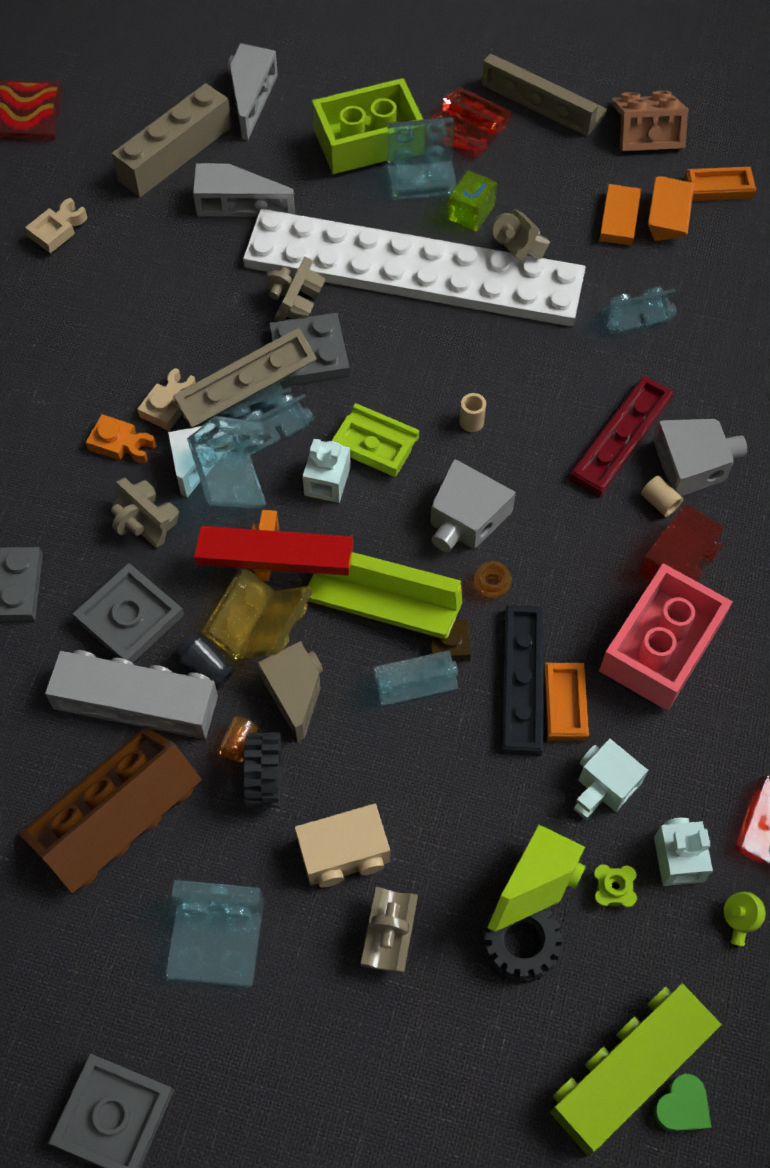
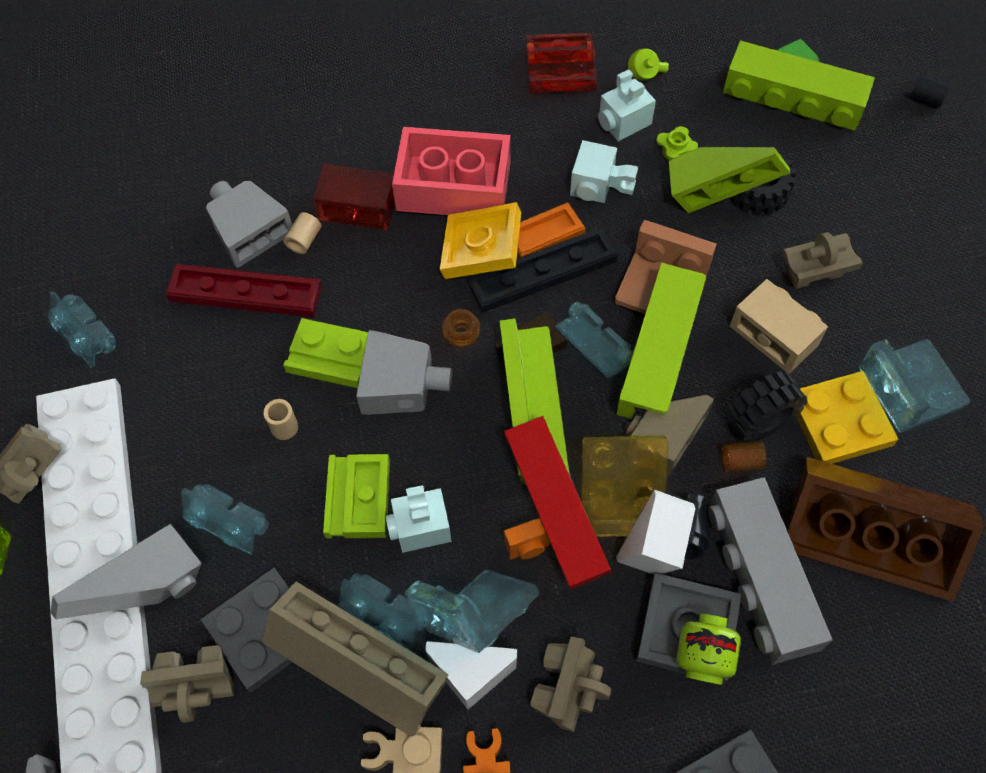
camera: 115 degrees left, 0 degrees up
none -> light grey slope [50,524,202,619]
none -> clear light blue hinge [182,484,269,554]
none -> lime plate [283,318,368,388]
none -> yellow plate [440,202,521,279]
none -> nougat bracket [615,220,717,314]
none -> white slope [616,490,695,574]
none -> lime panel [617,263,706,419]
none -> lime head [676,613,741,685]
none -> yellow plate [796,371,899,464]

